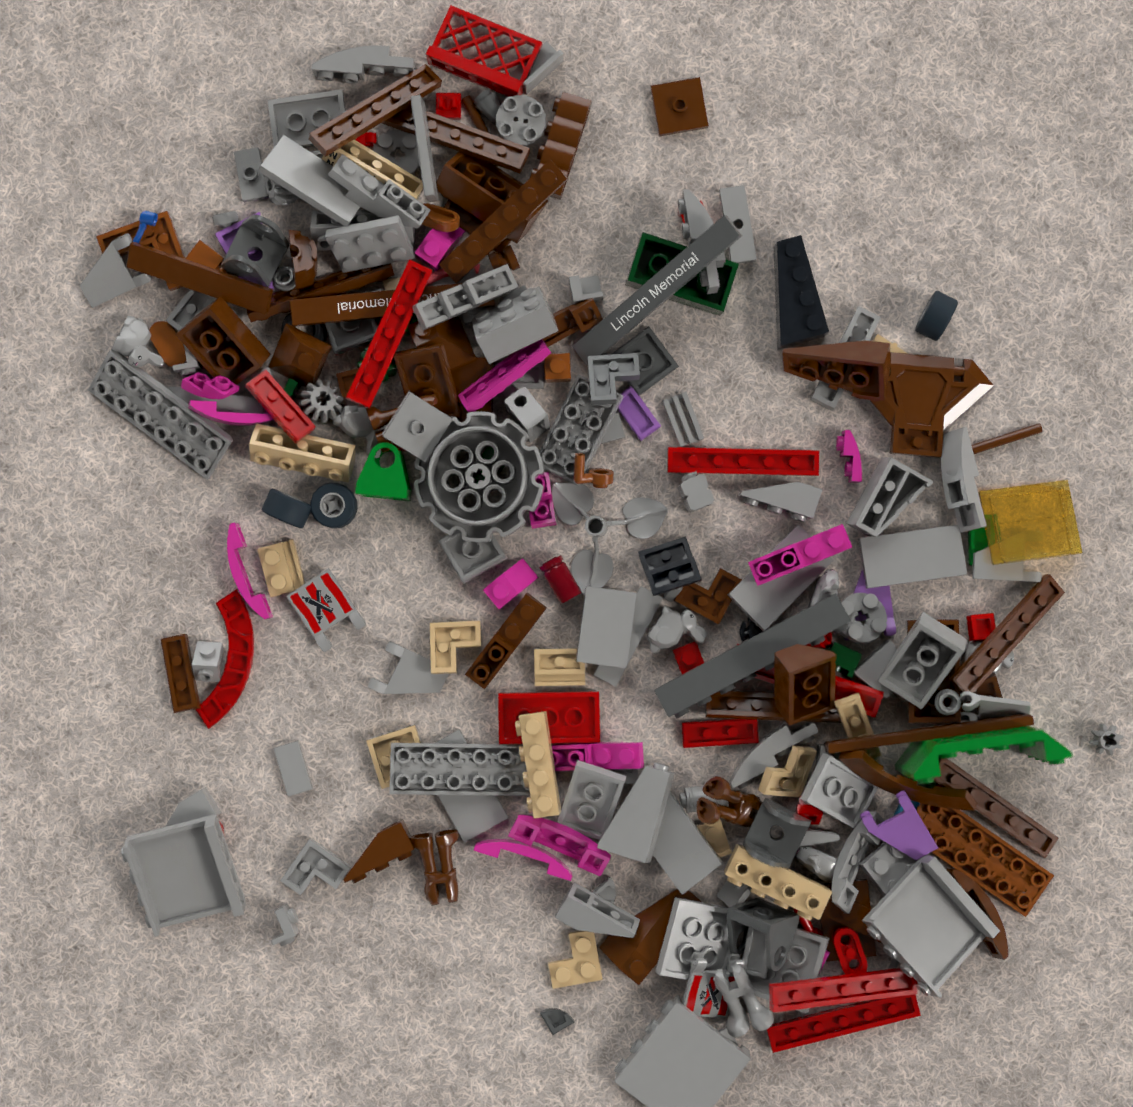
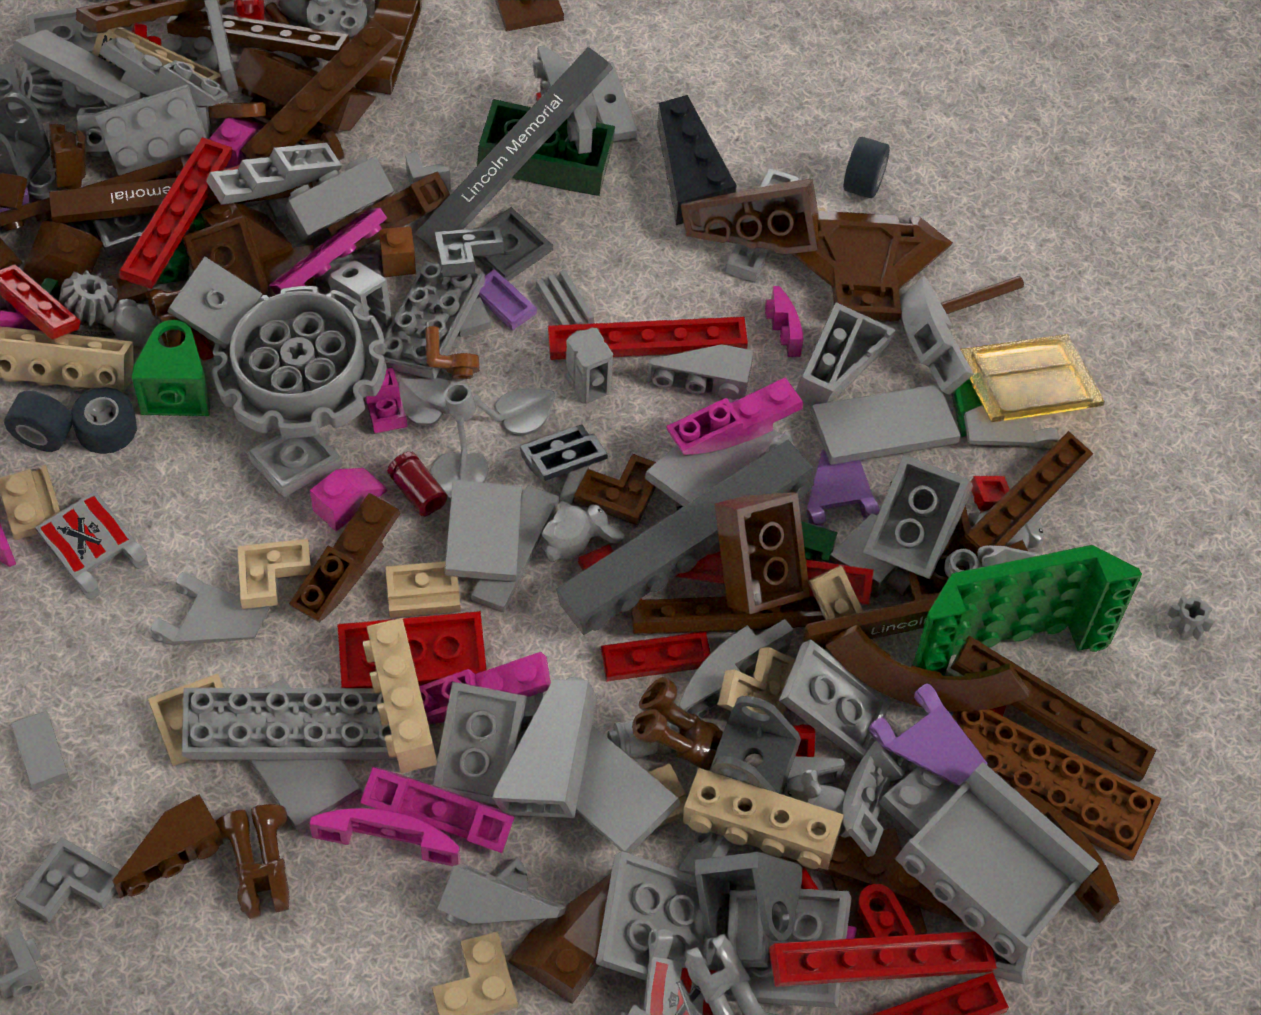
camera: 15 degrees left, 30 degrees down
light grey plate [840,593,887,644] -> none

